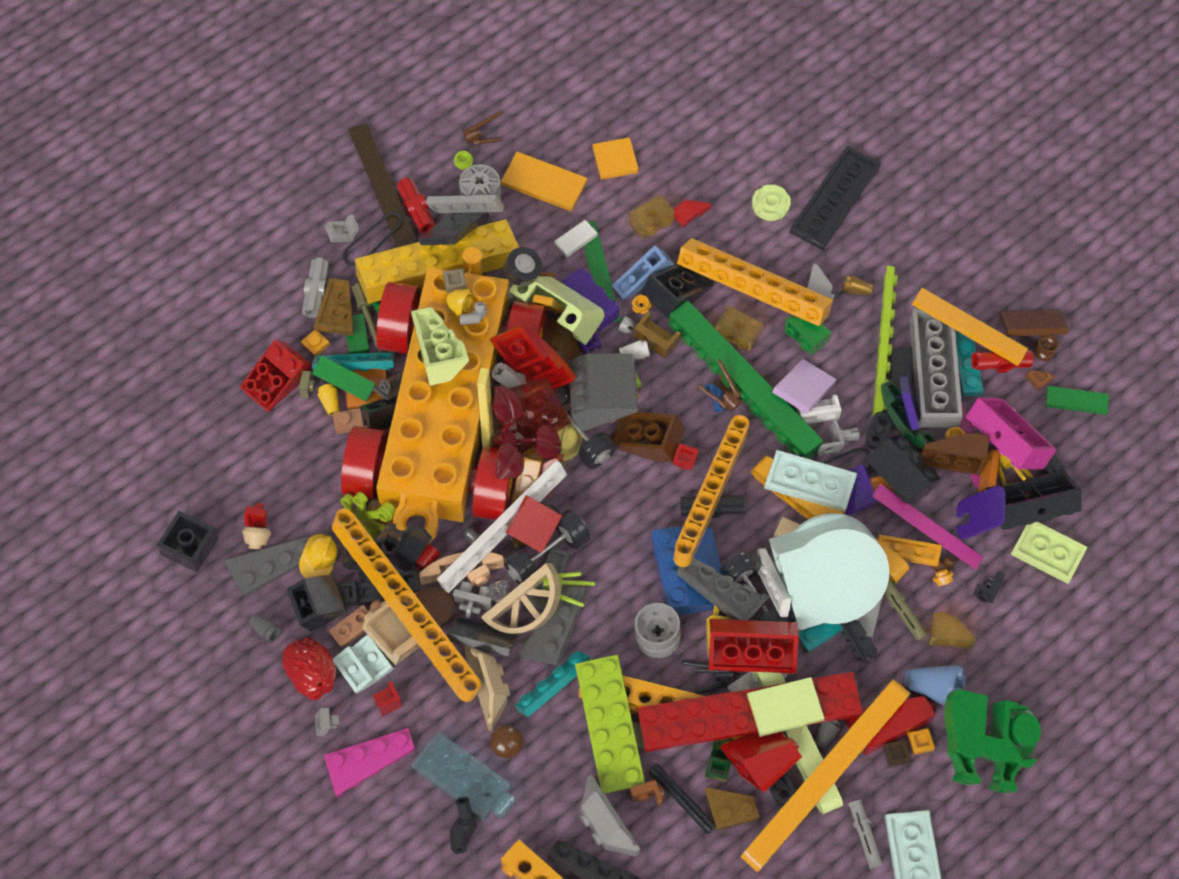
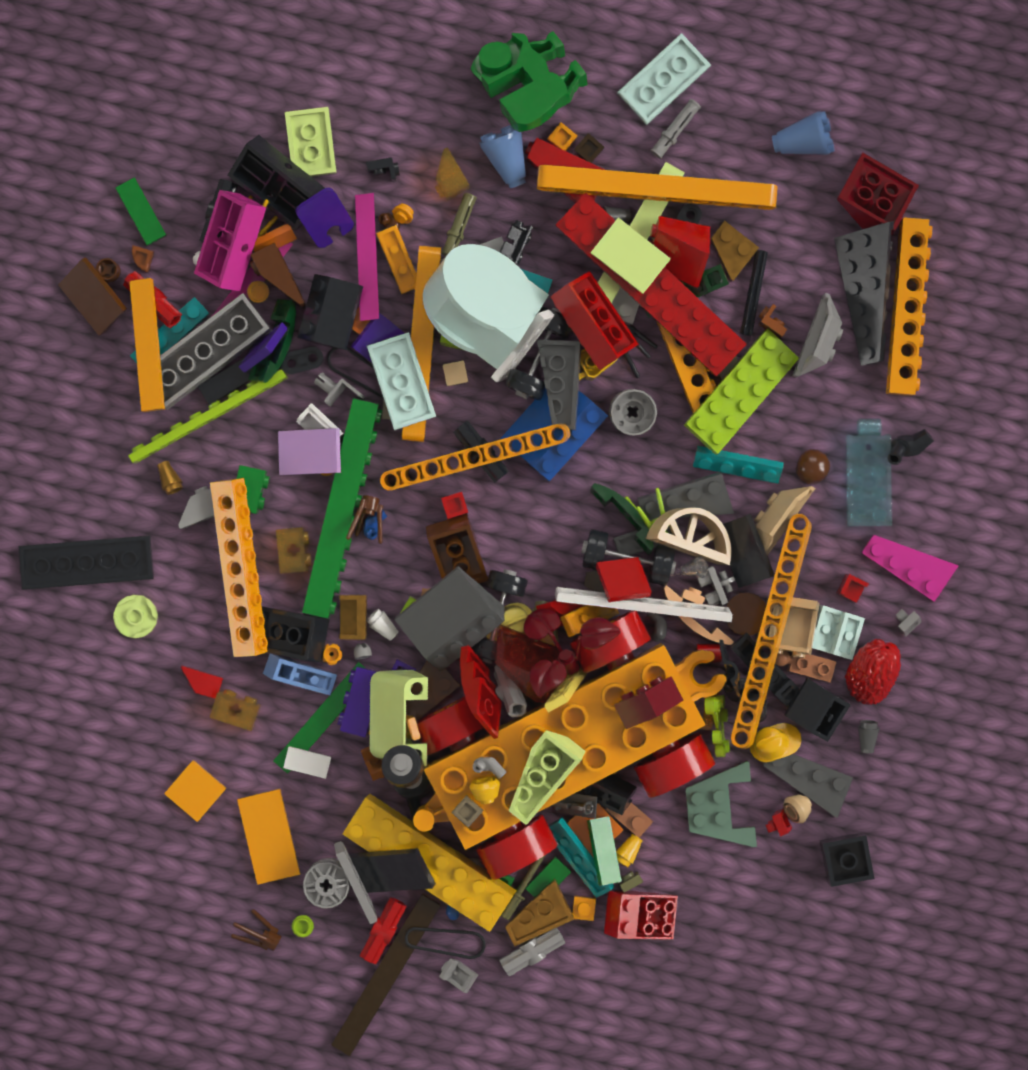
camera: 130 degrees left, 25 degrees up
none -> dark green slope [590,483,654,555]
none -> dark red brick [614,676,684,729]
none -> sand green wing [685,761,757,847]

